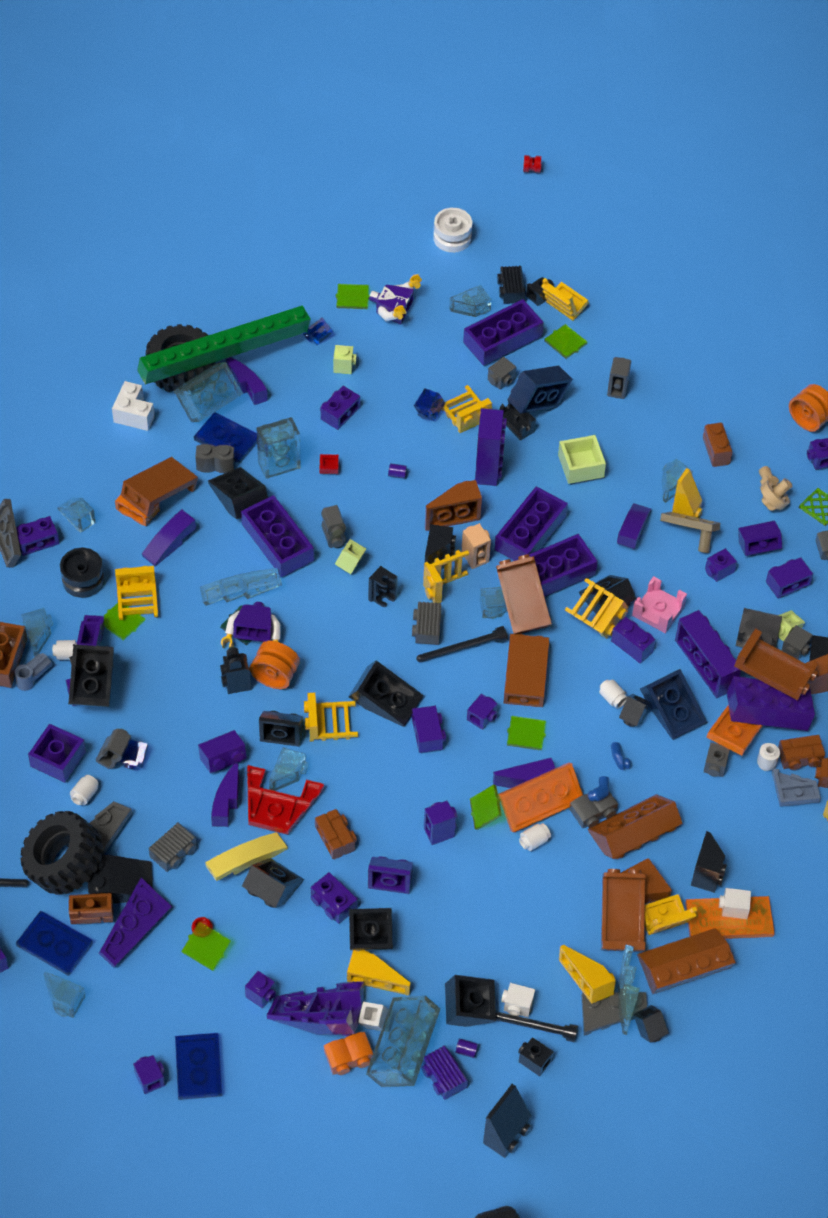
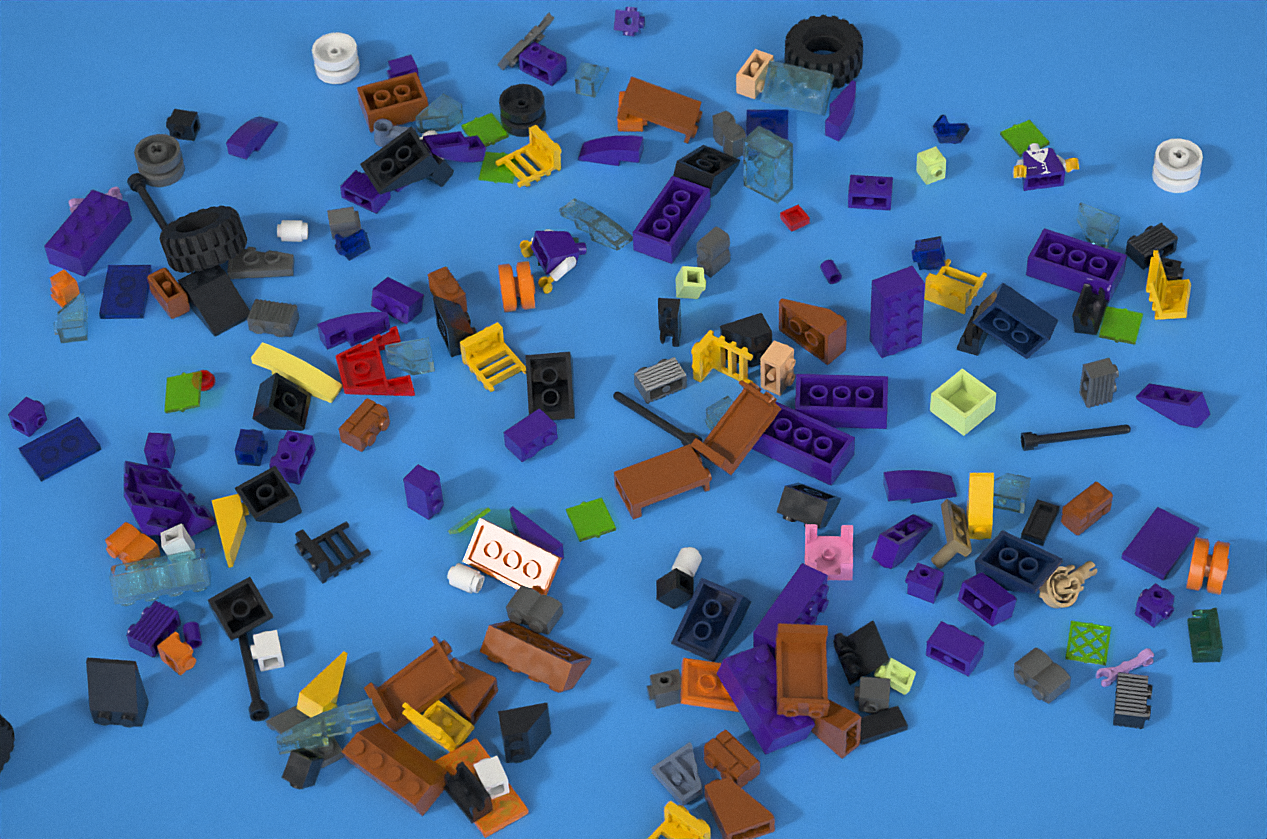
camera: 65 degrees right, 5 degrees down
dark purple brick [28,723,86,783] -> none
dark purple wing [98,878,172,968] -> none
white brick [112,381,155,431] -> none
green brick [137,305,311,385] -> none
black hinge [220,647,251,694] -> none
dark purple slope [368,856,413,894] -> none
dark purple brick [467,693,498,730] -> none
dark grey brick [487,357,517,390] -> none
black brick [518,1037,554,1077] -> none
yellow plate [565,578,628,639] -> none
blue arm [588,776,609,802] -> none
dark purple brick [611,617,656,664] -> none
blue arm [611,742,630,770] -> none
white brick [757,743,780,771] -> none
none -> orange brick [50,269,81,309]
none -> orange brick [157,631,196,676]
none -> clear blue brick [234,429,268,466]
none -> black plate [294,521,371,584]
none -> dark purple brick [340,170,391,214]
none -> dark orange brick [427,267,468,312]
none -> black hinge [443,761,493,823]
none -> clear neon green piece [461,113,509,147]
none -> dark purple brick [614,7,645,36]
none -> light nougat brick [736,49,775,99]
none -> dark purple slope [871,514,933,569]
none -> dark blue slope [975,530,1063,594]
none -> black piece [1020,424,1131,451]
none -> black tile [1021,499,1060,546]
none -> black hinge [1072,284,1108,335]
none -> dark purple tile [1121,507,1199,581]
none -> dark purple slope [1136,383,1211,428]

